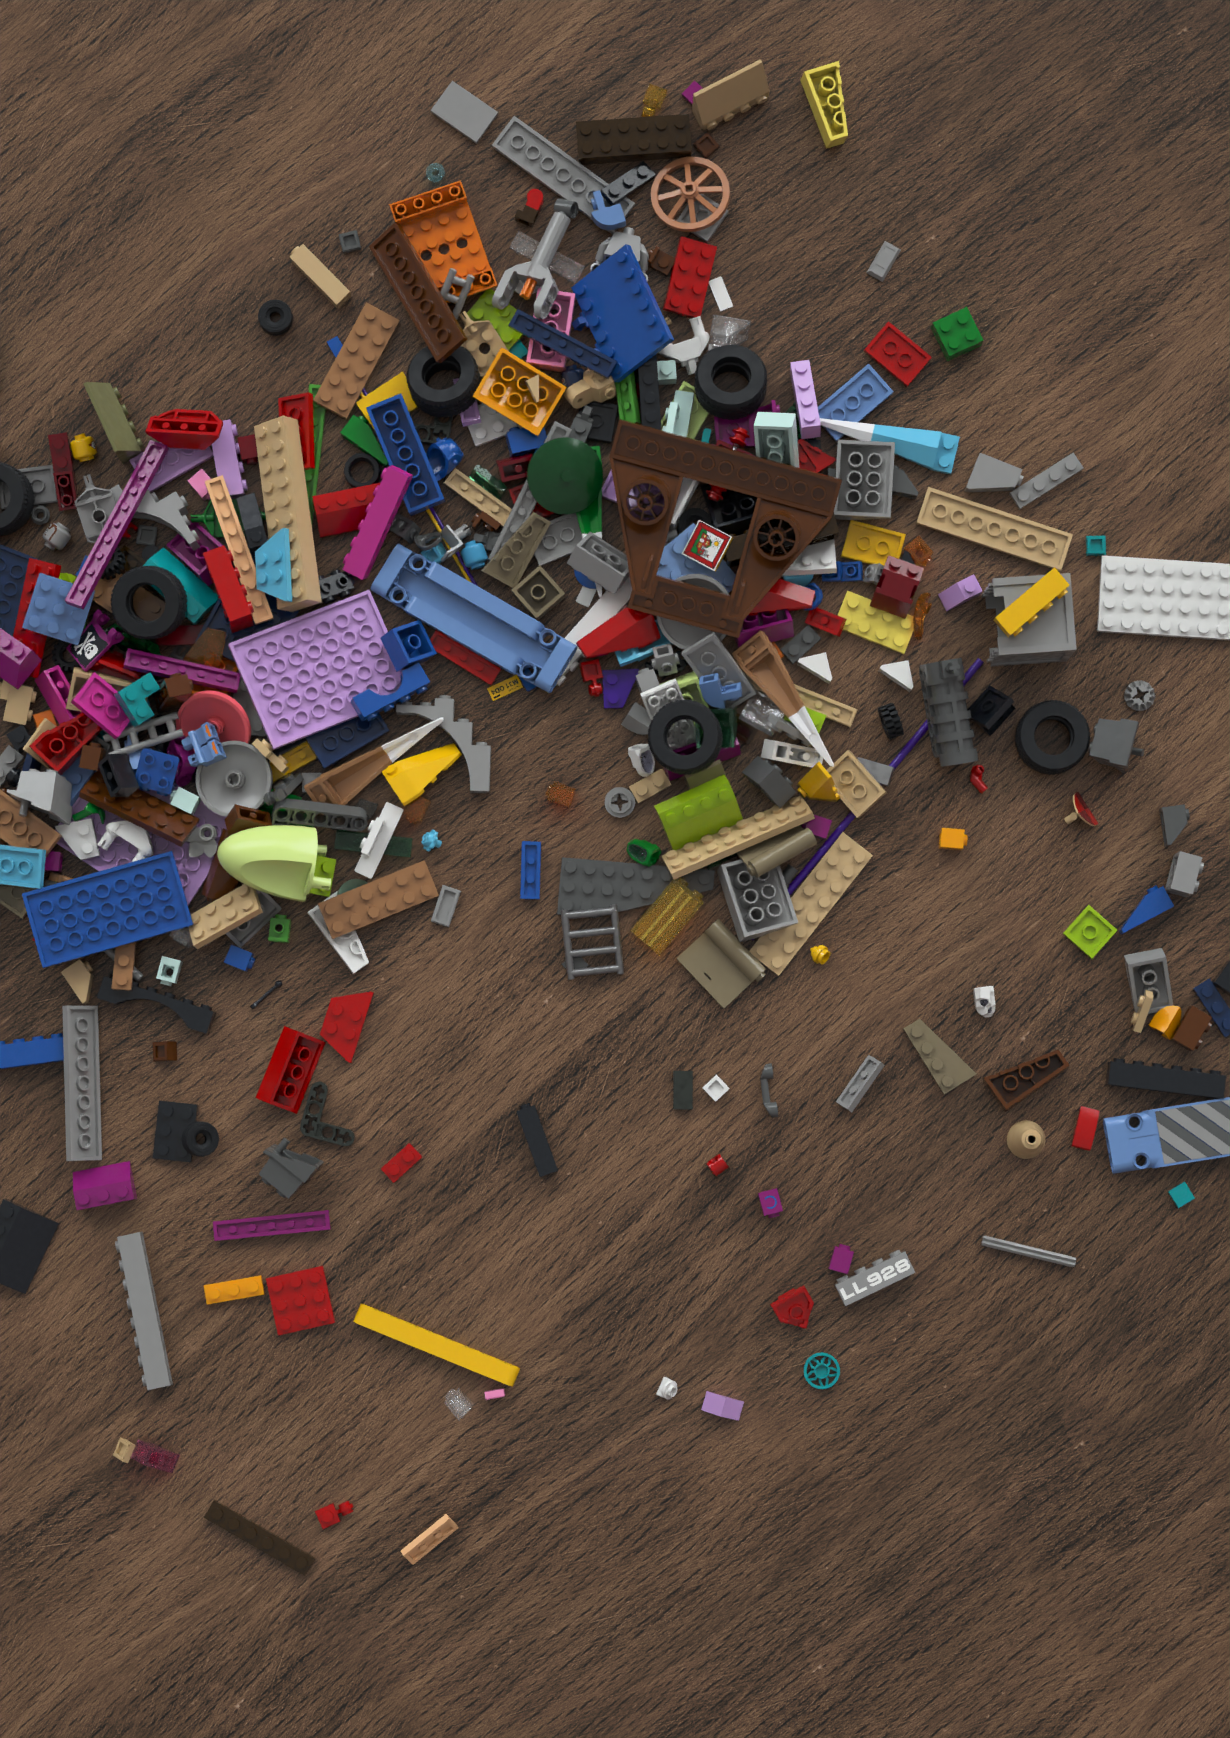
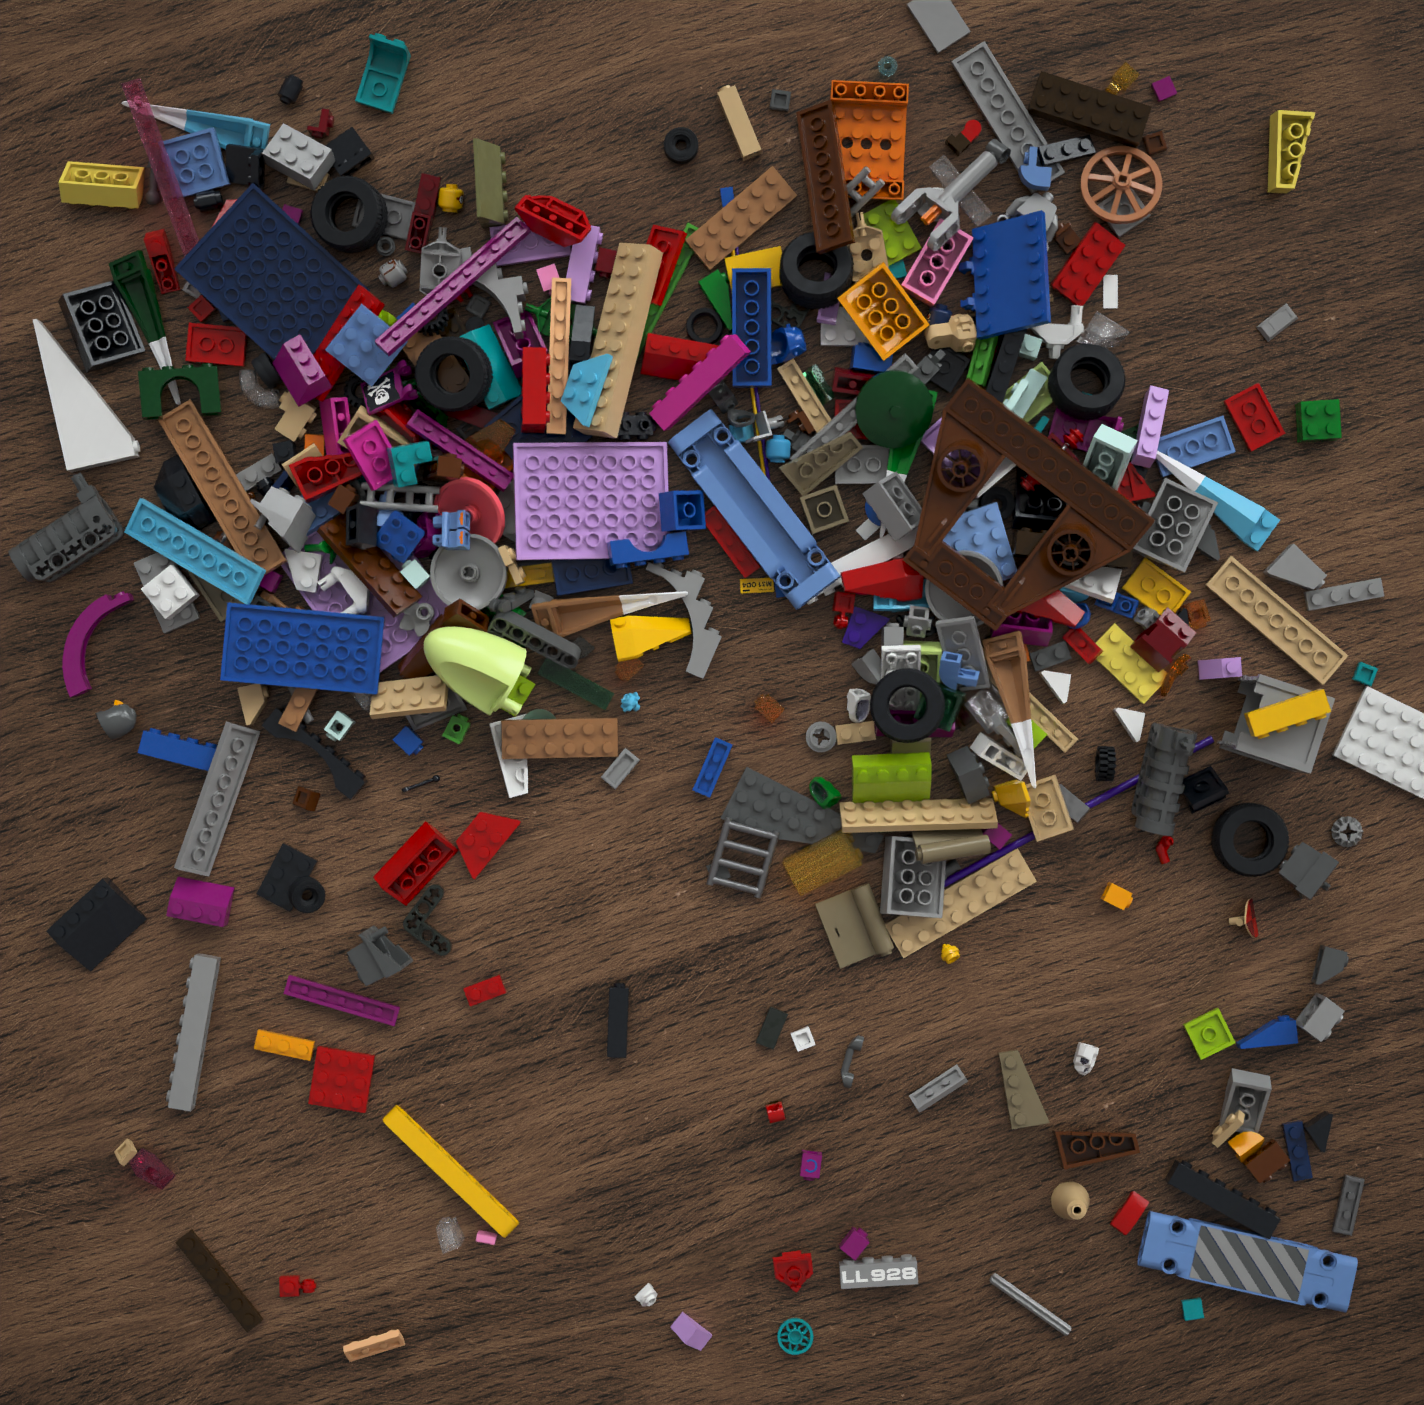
camera: 20 degrees right, 5 degrees up
white bracket [355,802,403,879] -> none
dark blue plate [508,309,617,379] -> none
tan piece [525,375,539,403] -> none
tile [682,520,733,572] -> none
tan slope [692,59,770,131] -> none

